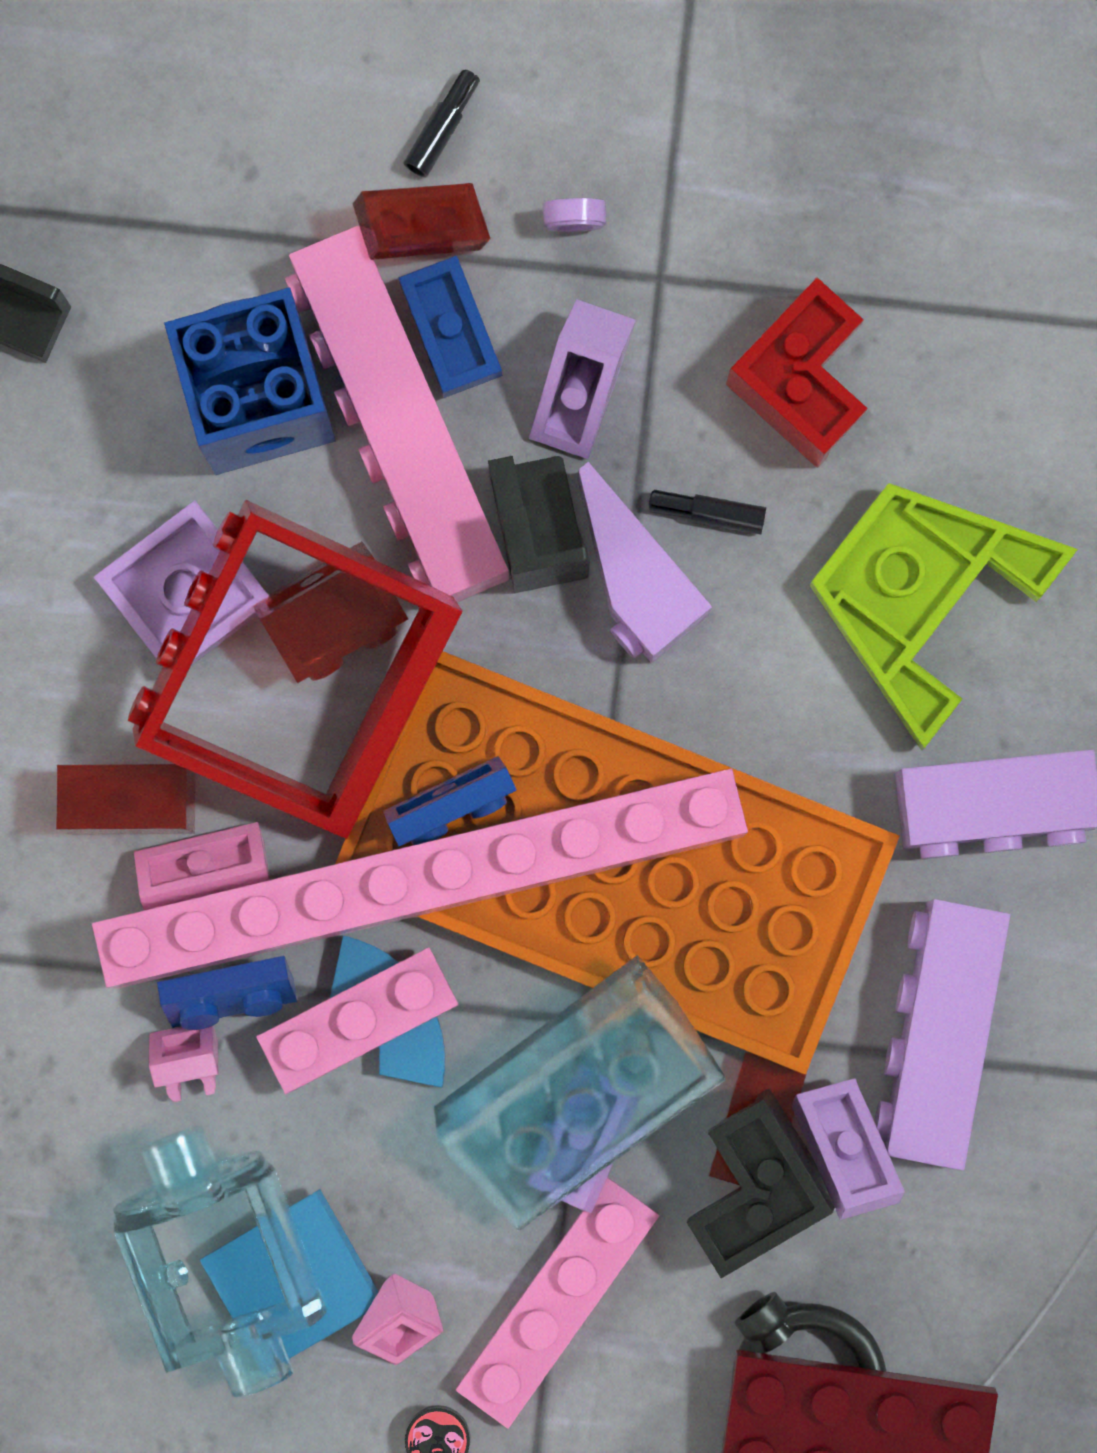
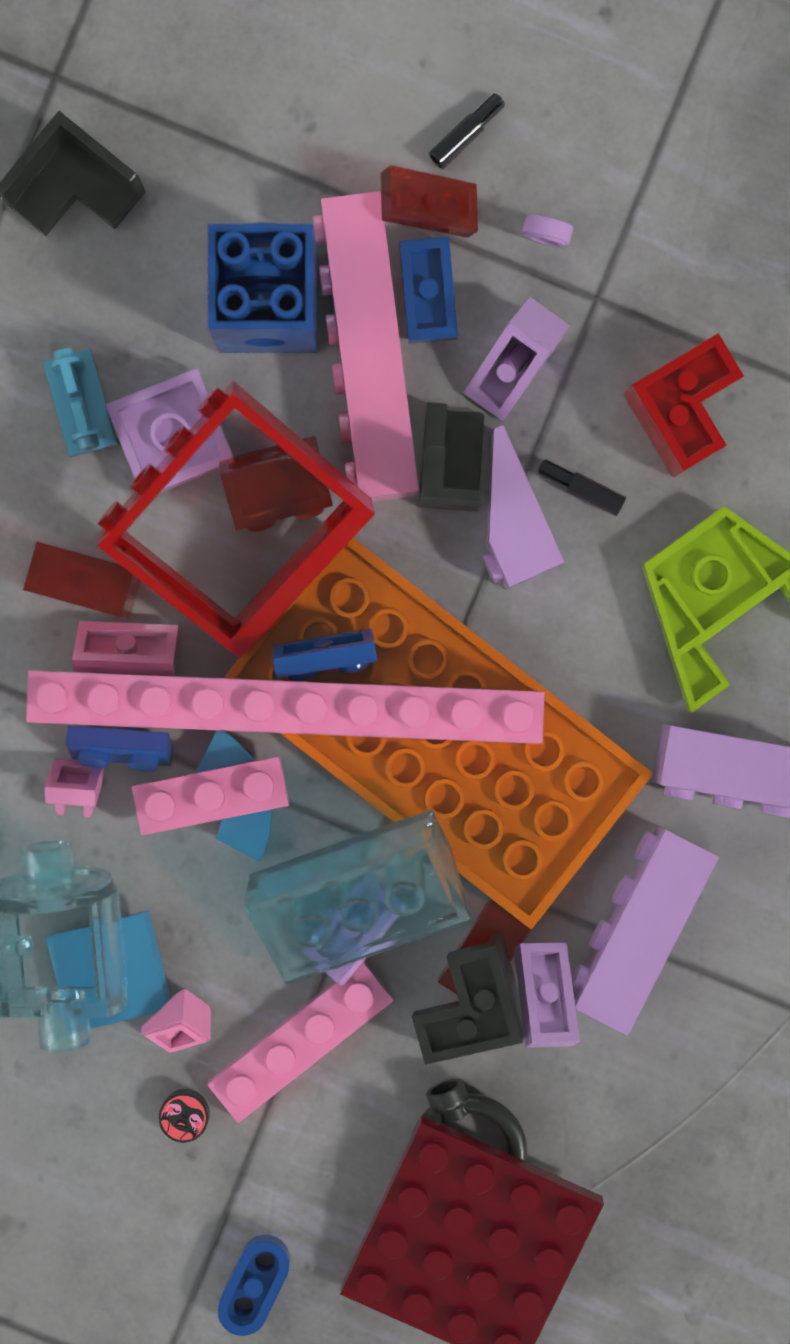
camera: 15 degrees right, 5 degrees up
none -> medium azure hinge [43,348,118,458]

